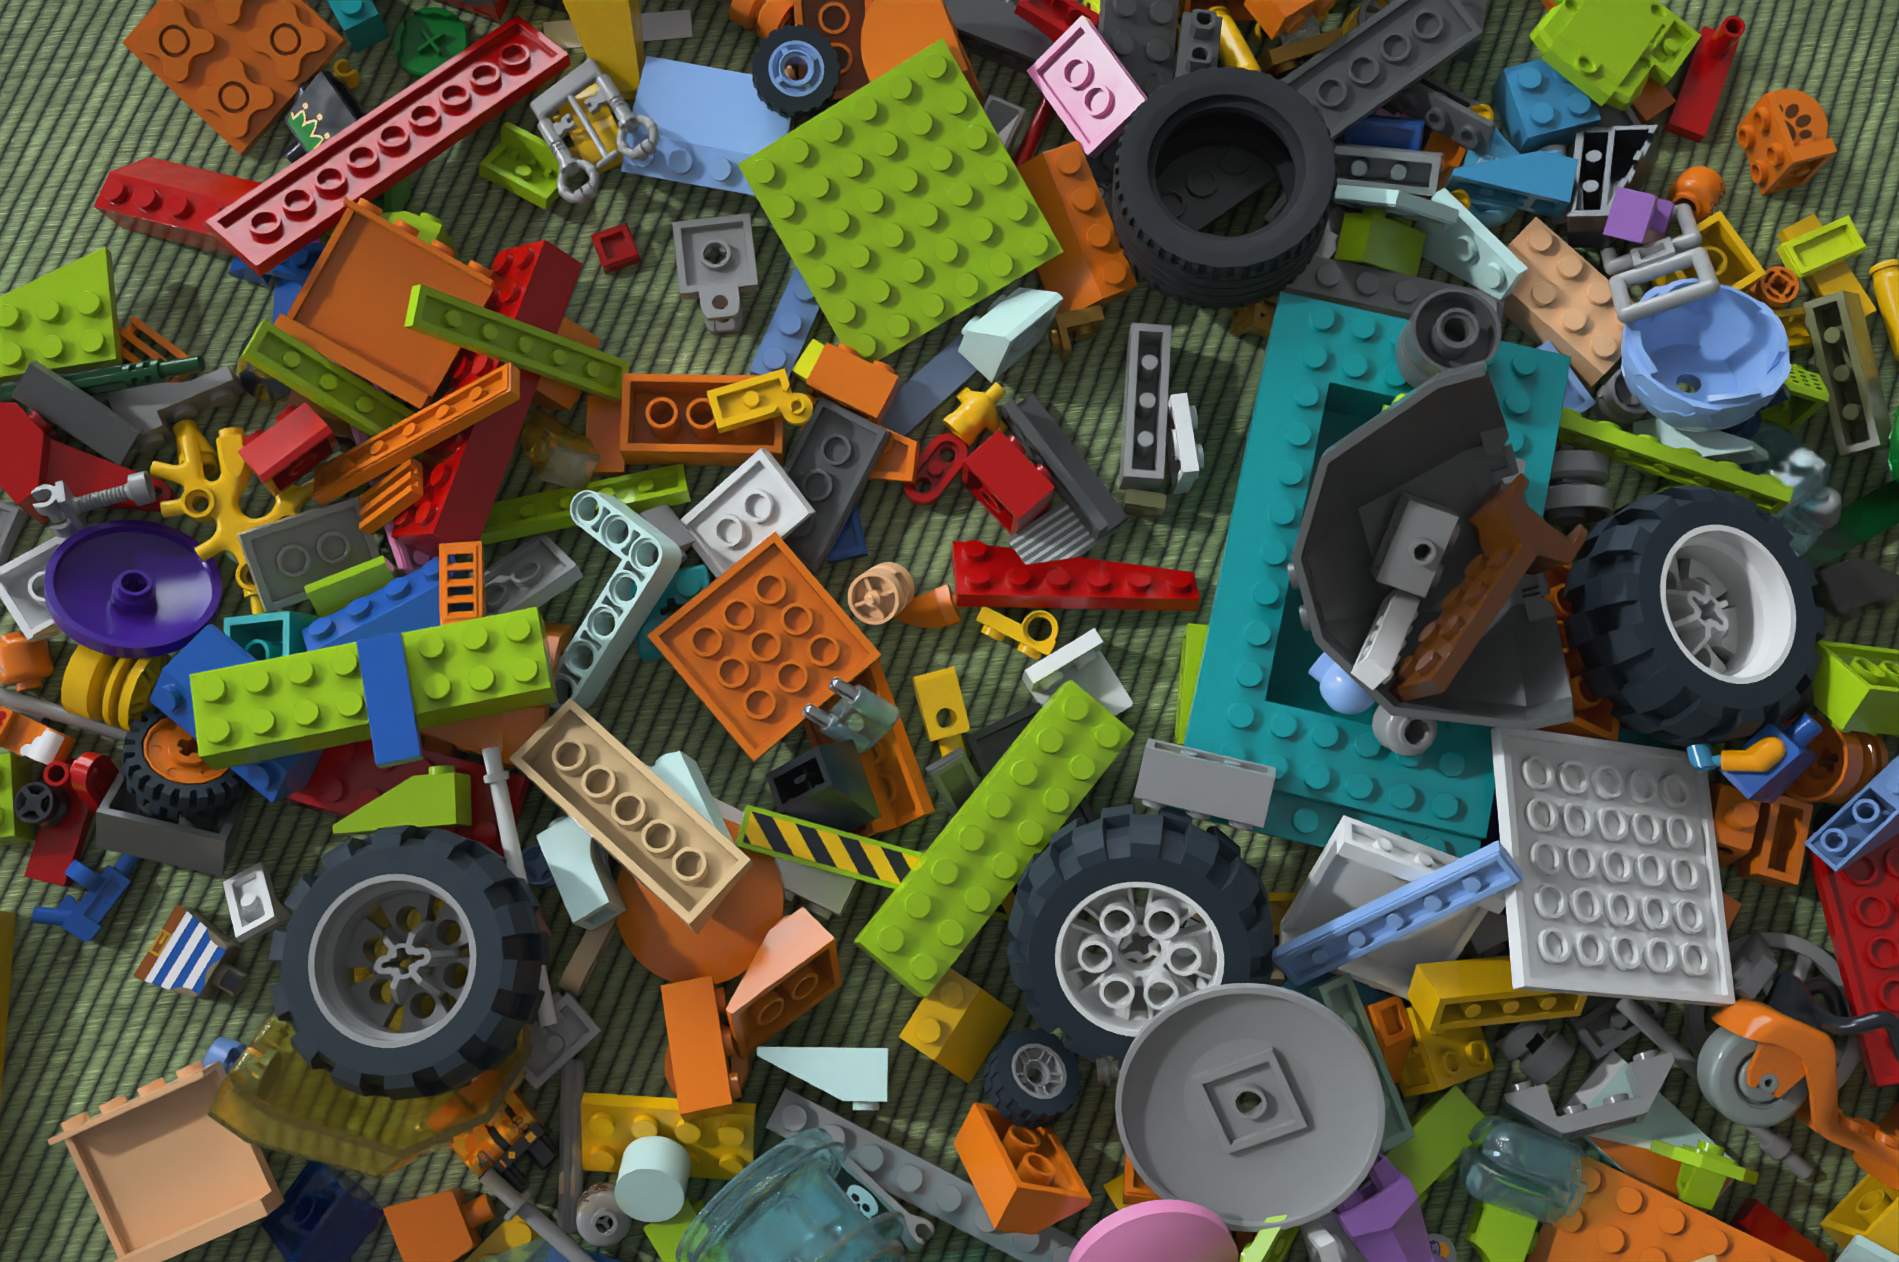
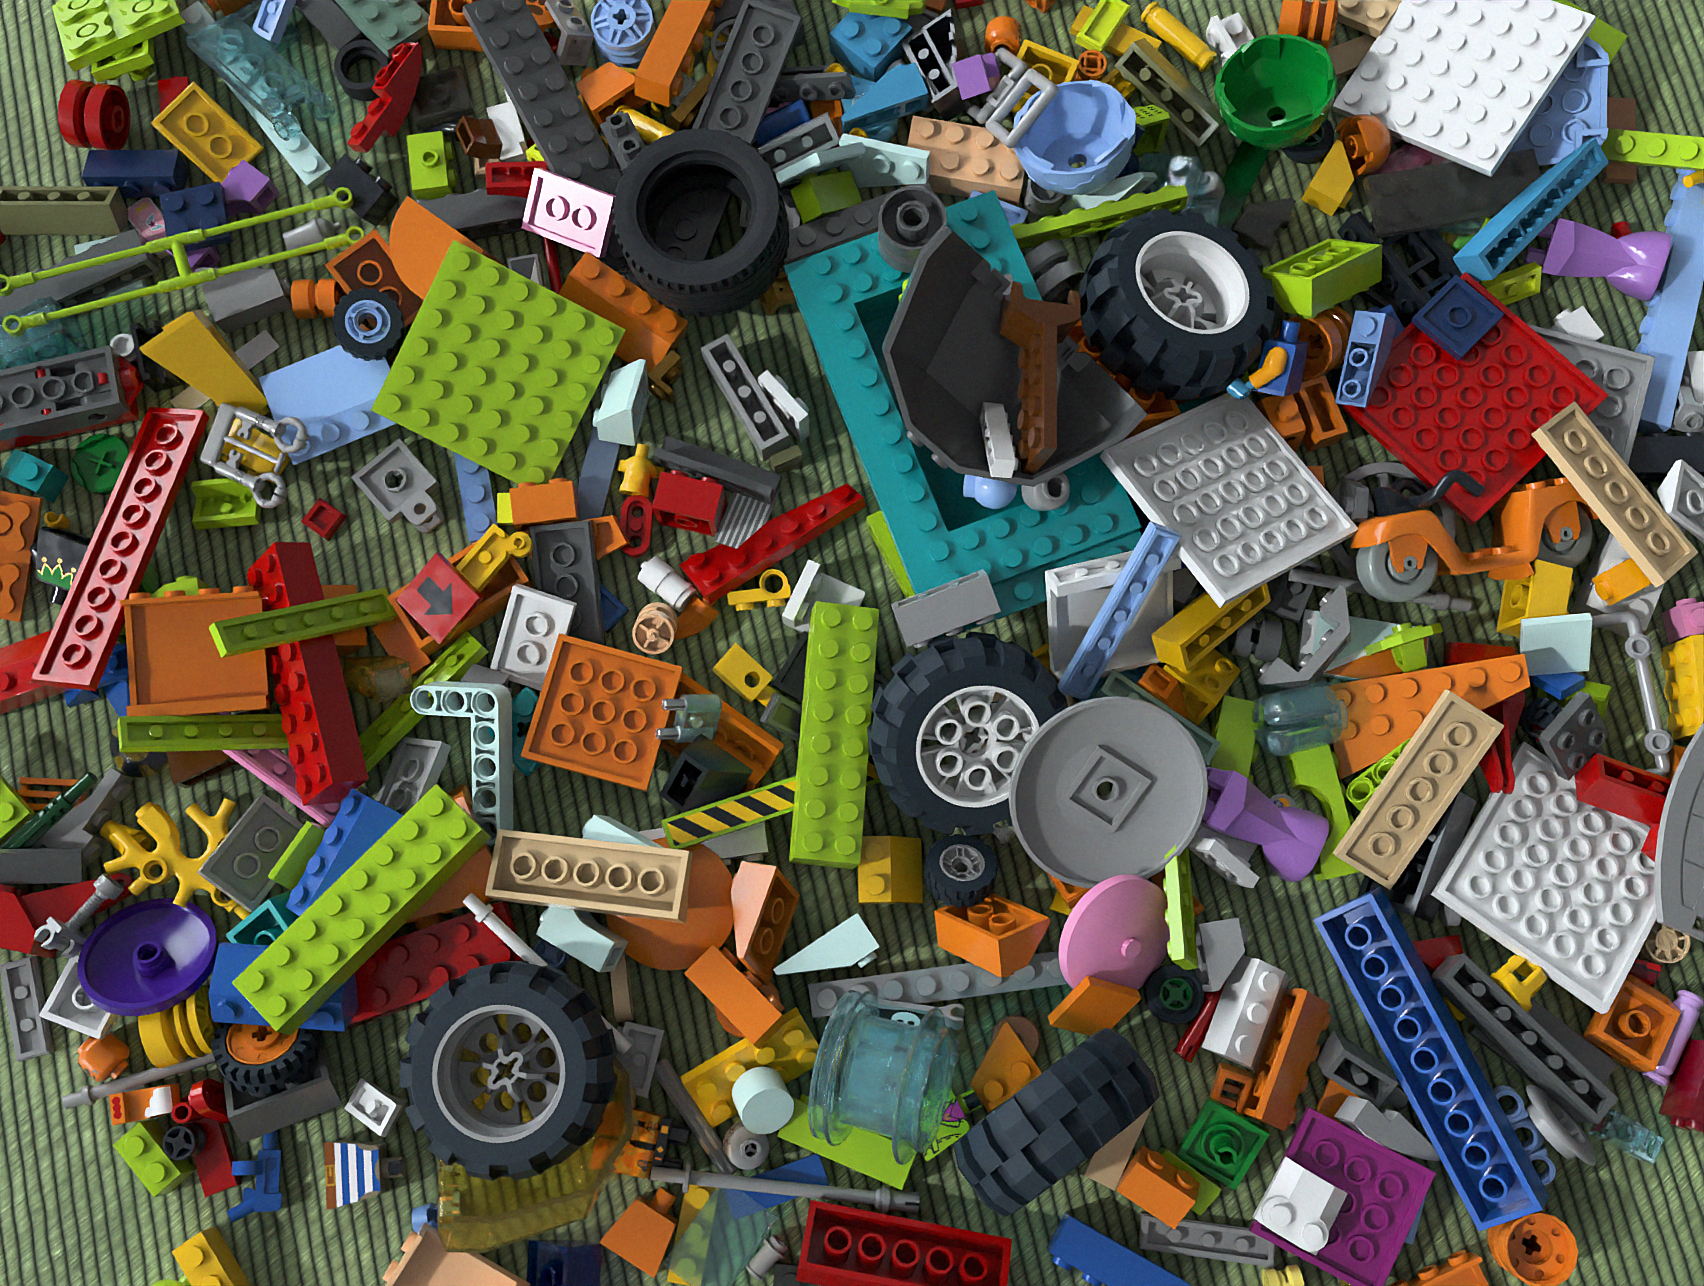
camera: 30 degrees left, 0 degrees up
red slope [238,402,341,498] -> none
orange tile [313,362,520,506] -> none
lime slope [333,765,472,835] -> none
blue tile [356,631,424,769] -> none
orange tile [359,458,423,535] -> none
orange slope [439,541,487,625] -> none
light grey brick [1369,491,1460,598] -> none
none -> tile [396,553,484,644]
none -> white piece [637,556,697,612]

